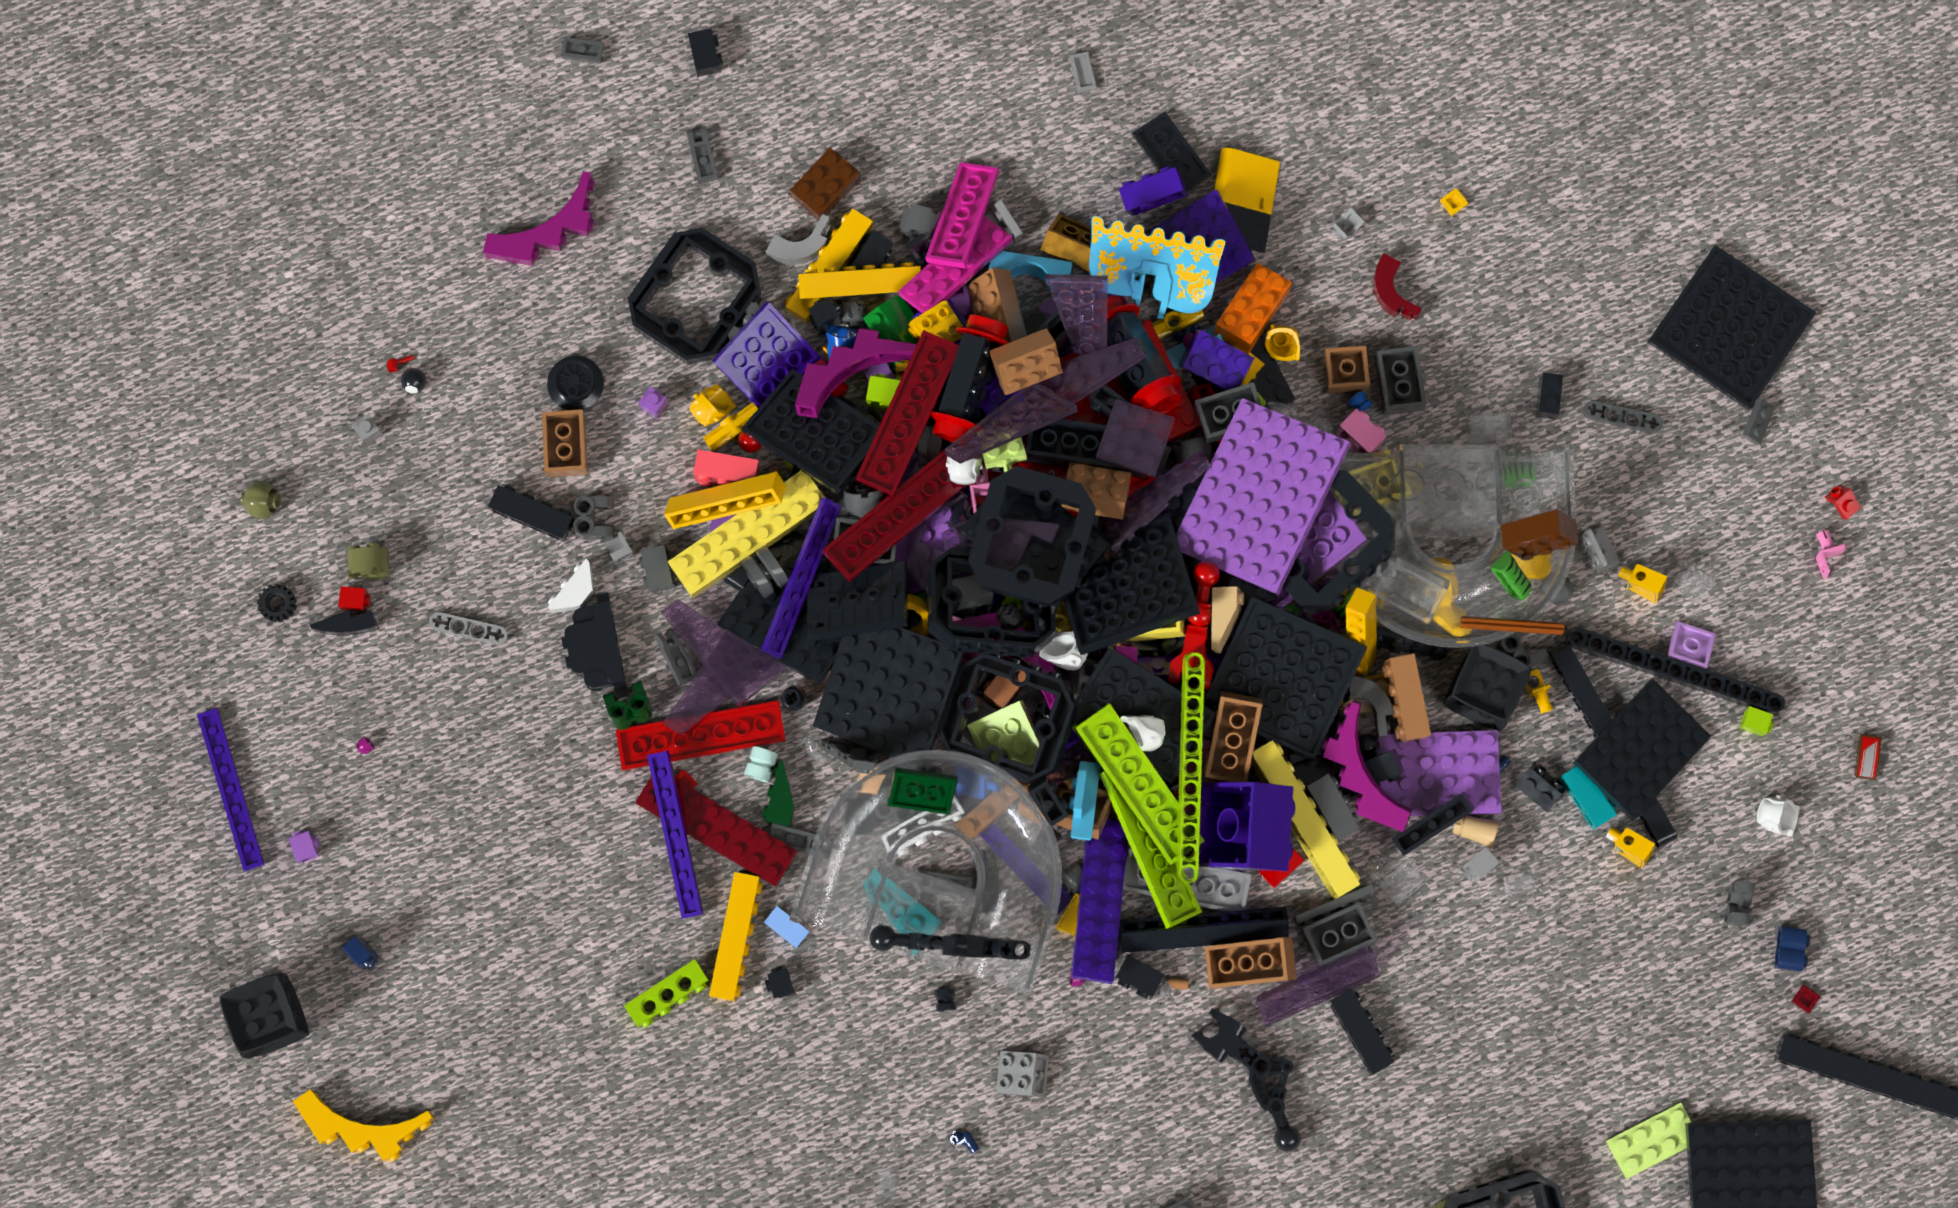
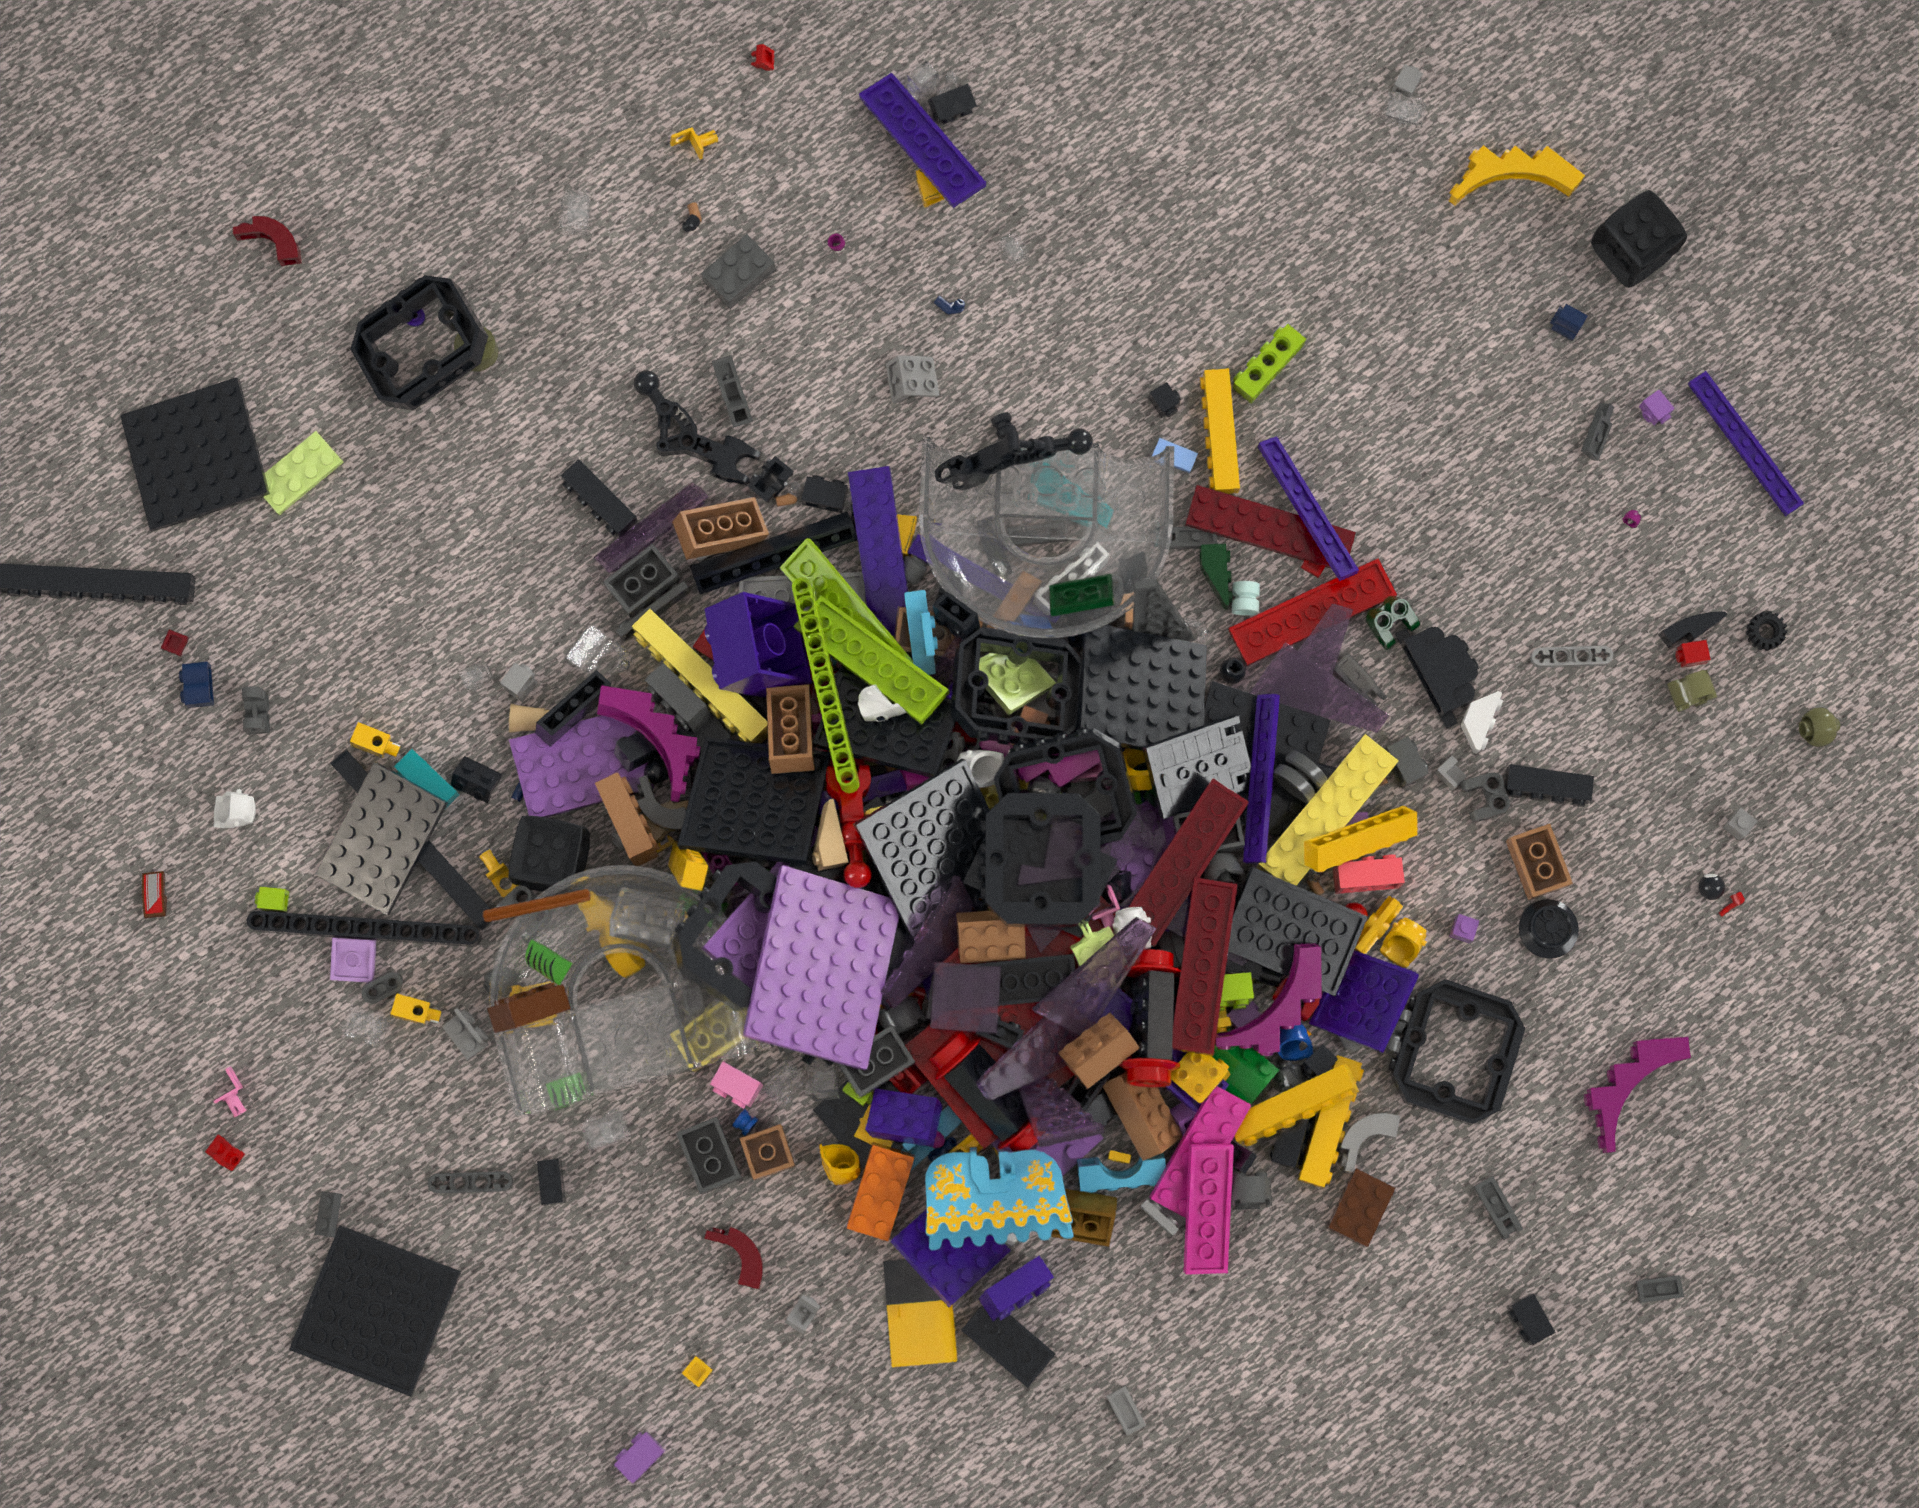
camera: 165 degrees right, 0 degrees up
none -> dark grey plate [362,971,403,1004]
none -> medium lavender brick [614,1432,666,1484]
none -> dark grey arch [711,355,753,428]
none -> black cylinder [748,456,794,503]
none -> yellow tile [1107,1150,1131,1164]
none -> dark grey hinge [1581,403,1615,461]

